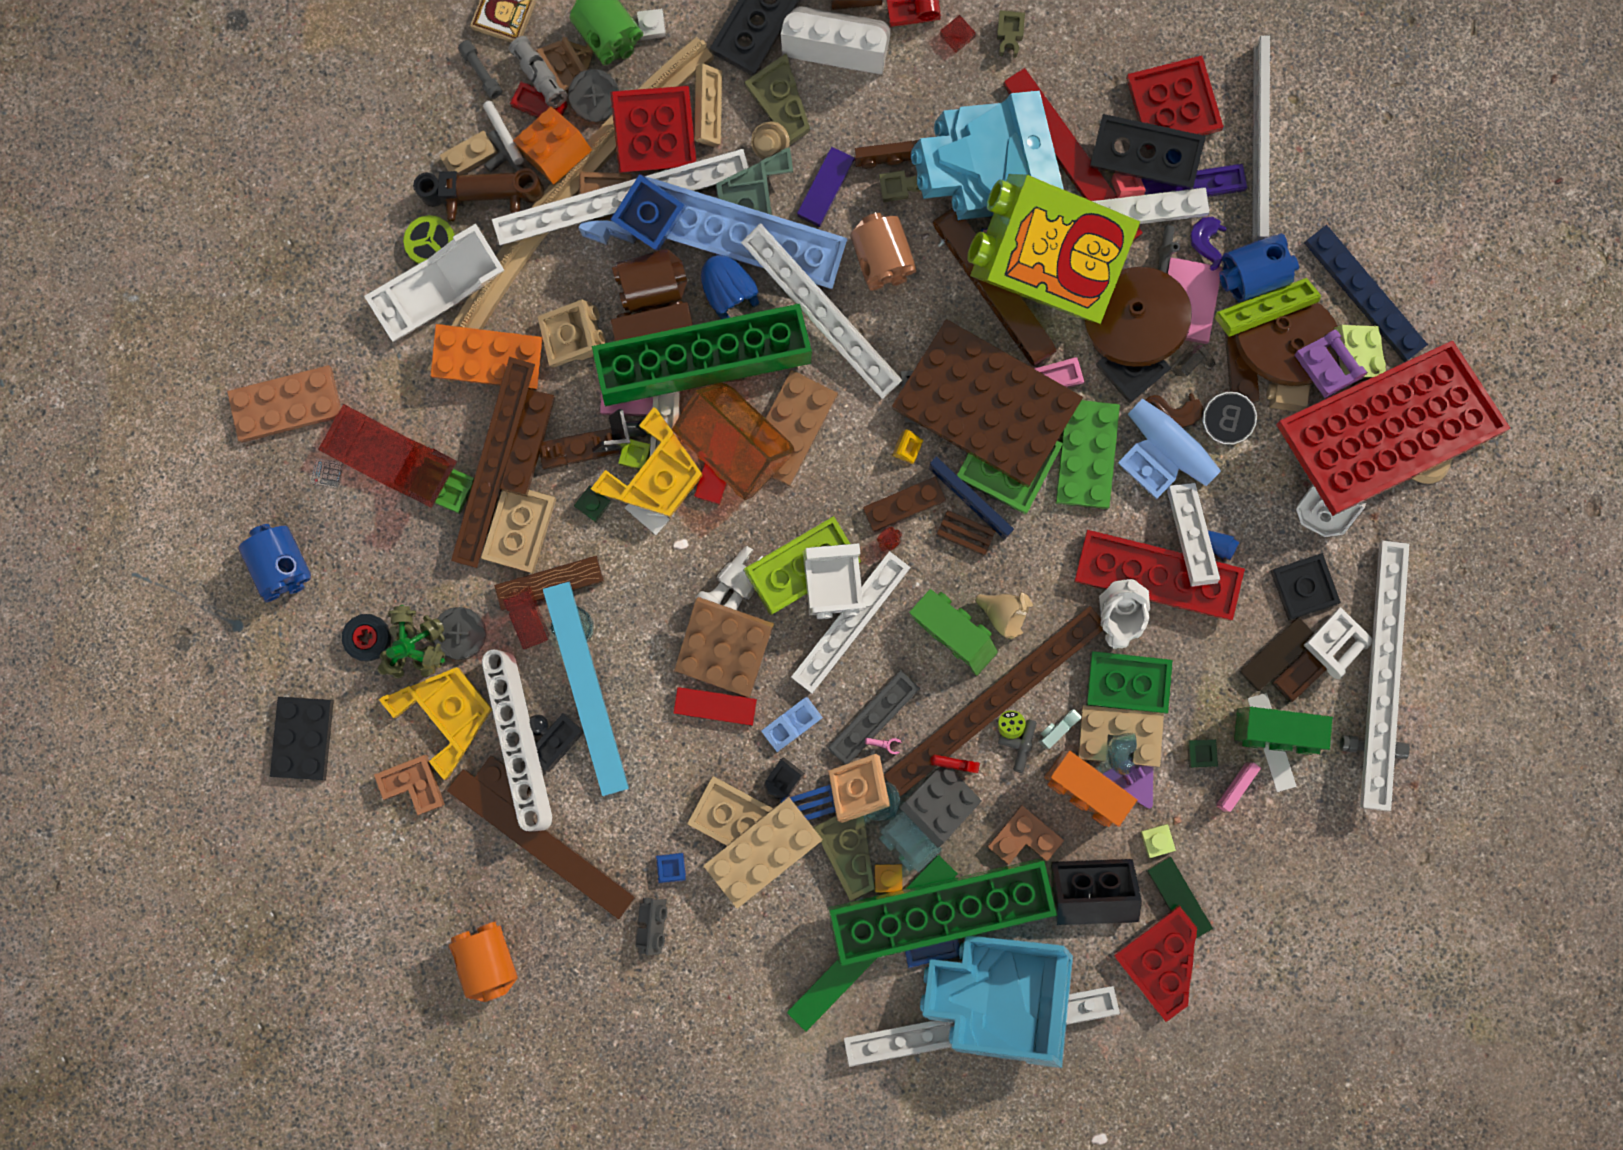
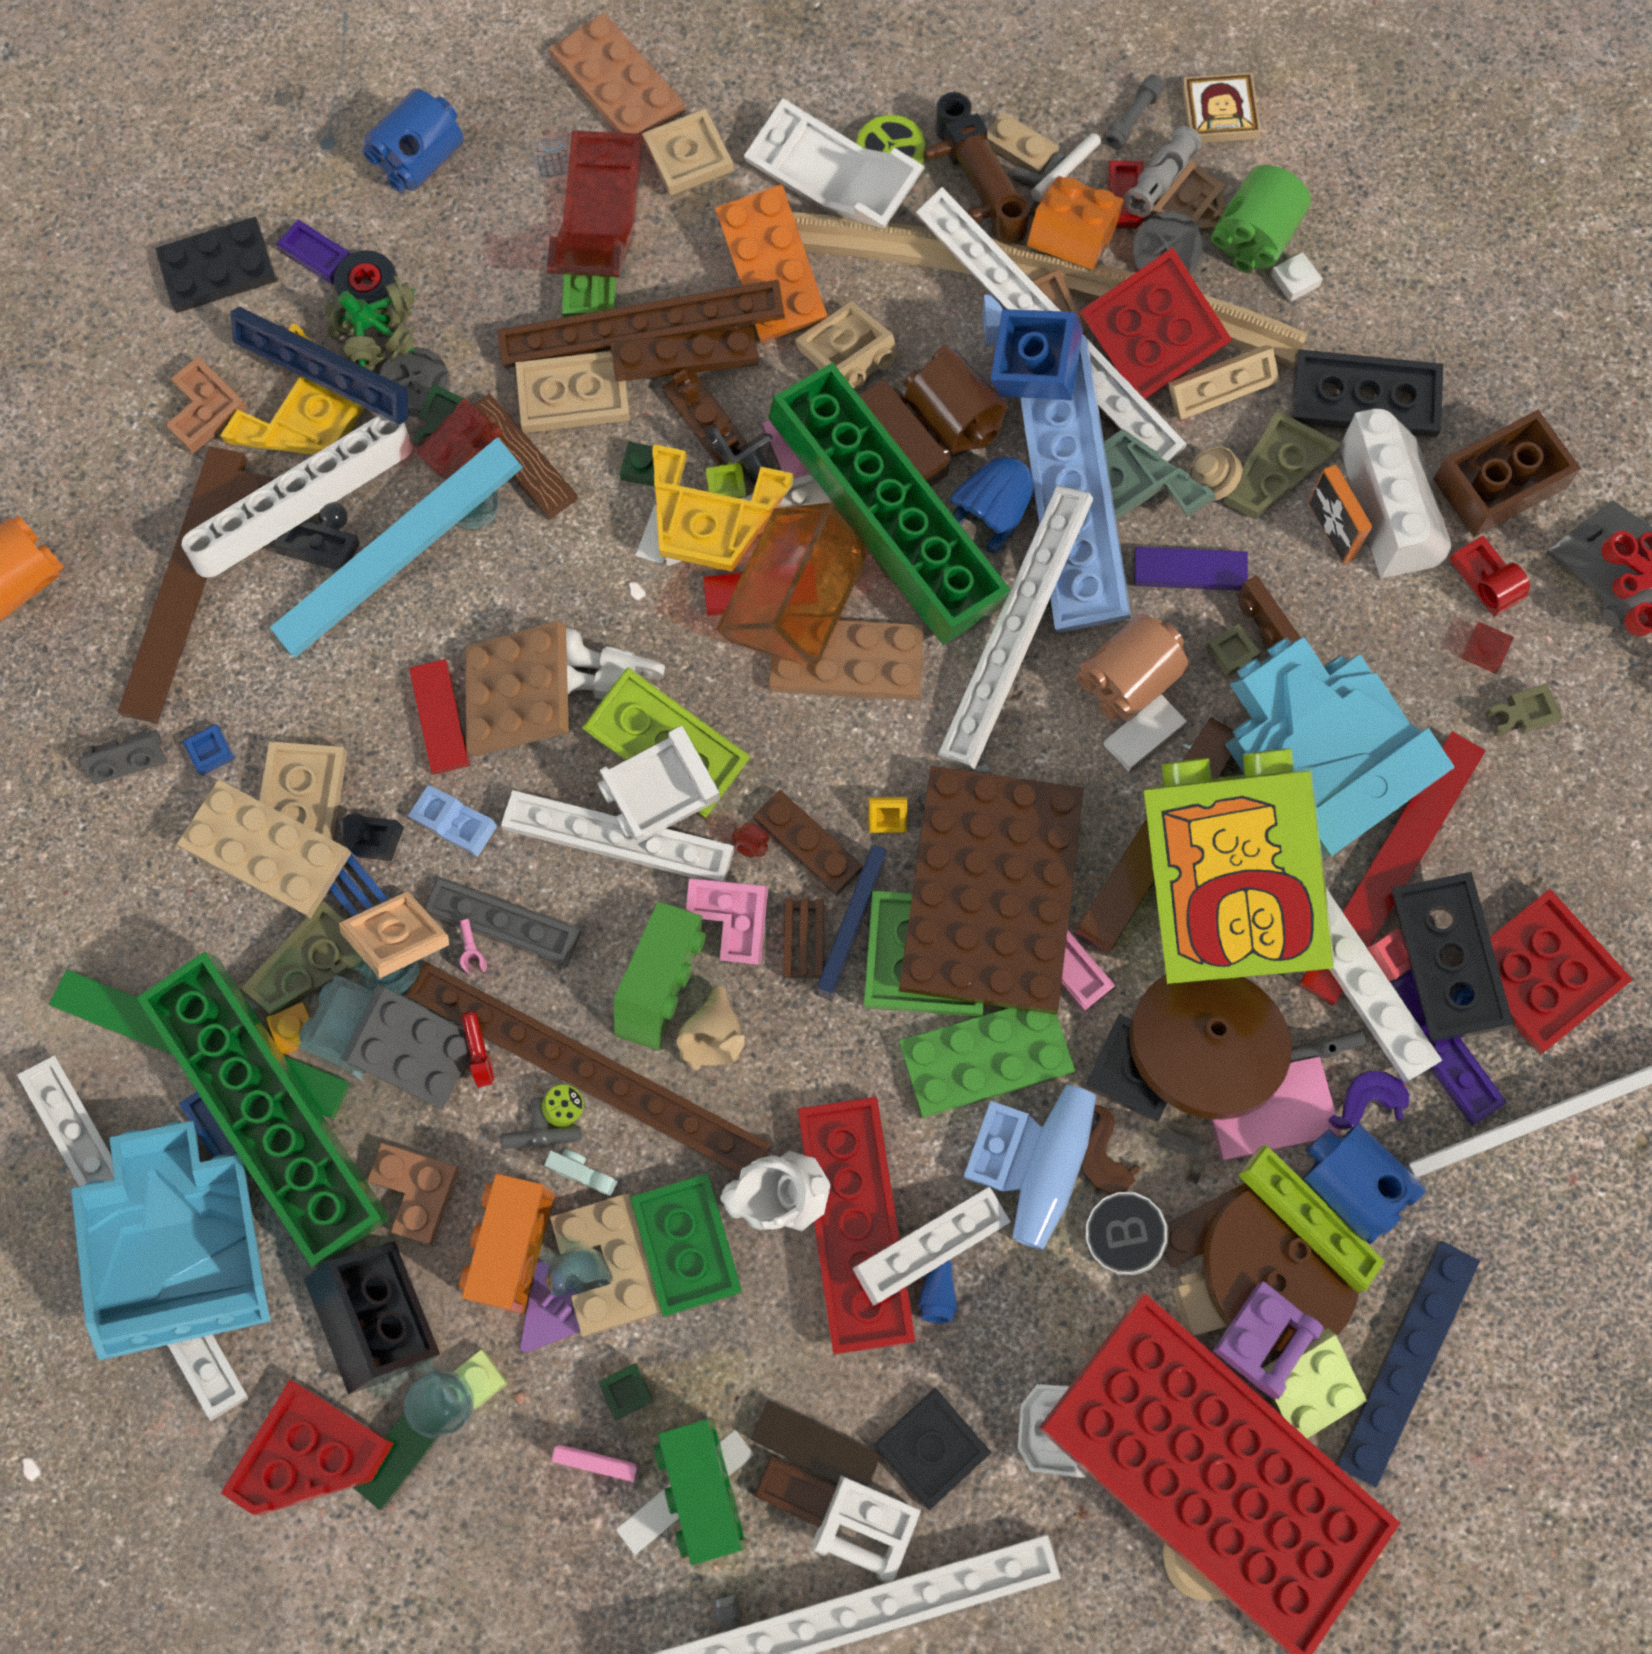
camera: 65 degrees right, 10 degrees down
none -> dark blue tile [230,306,408,425]
none -> dark purple tile [276,219,352,285]
none -> clear light blue hair [404,1369,474,1438]
none -> dark green plate [414,384,467,454]
none -> tan plate [642,108,734,196]
none -> bright pink plate [686,878,768,965]
none -> white tile [1103,694,1187,772]
none -> tile [1308,465,1372,564]

